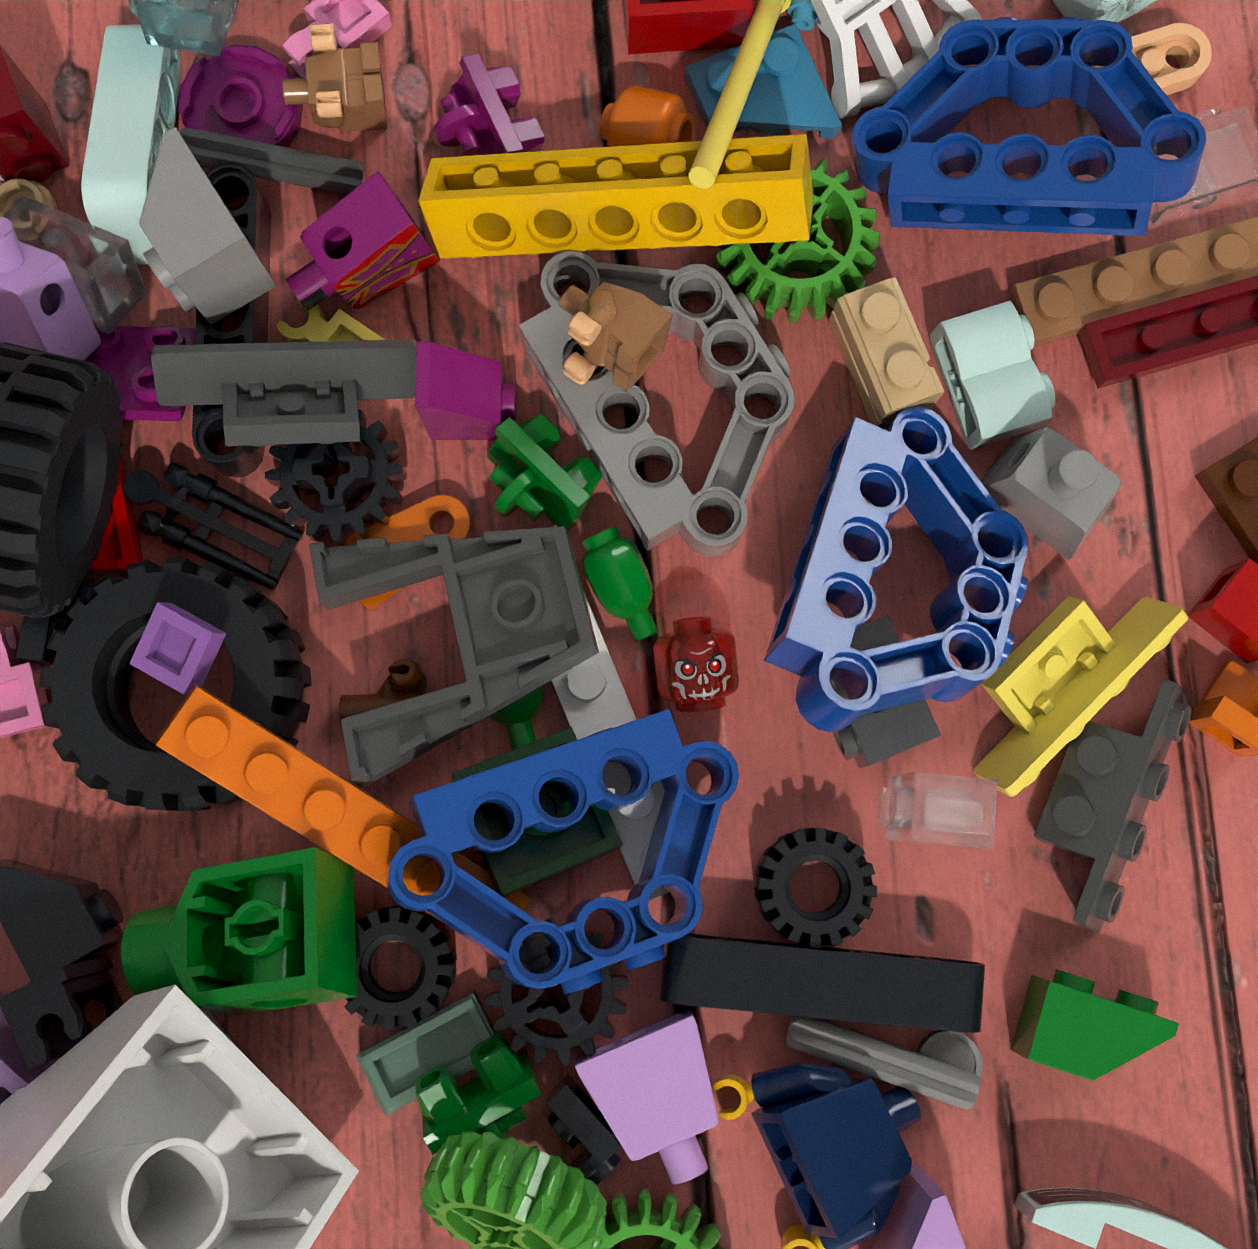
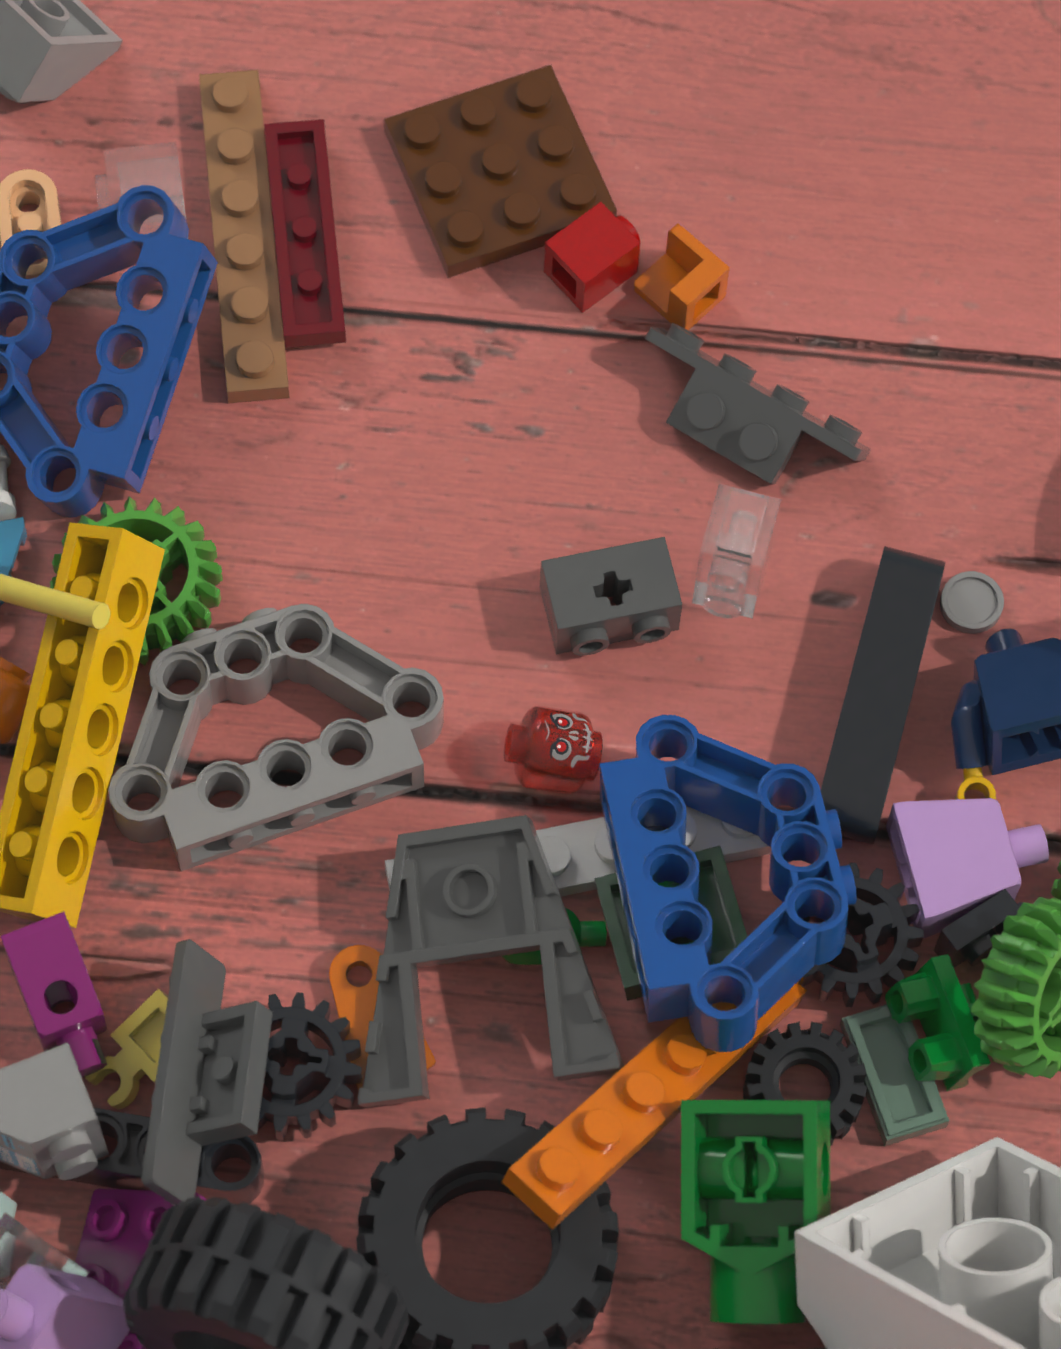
camera: 80 degrees left, 15 degrees down
black piece [124,462,304,590] -> none
medium lavender plate [129,602,226,695] -> none
reddish brown arm [339,659,427,726] -> none
magenta slope [415,341,517,440] -> none
green hips [487,413,602,532] -> none
medium nougat piece [559,281,673,393] -> none
green plant [582,526,658,642] -> none
black tyre [754,828,877,948] -> none
blue brick [764,406,1028,732] -> none
light grey axle [786,1016,980,1110] -> none
tan brick [828,277,945,429] -> none
light aqua brick [930,300,1055,450] -> none
light yellow bracket [973,596,1188,797] -> none
light grey torso [980,427,1123,560] -> none
green slope [1011,969,1179,1081] -> none

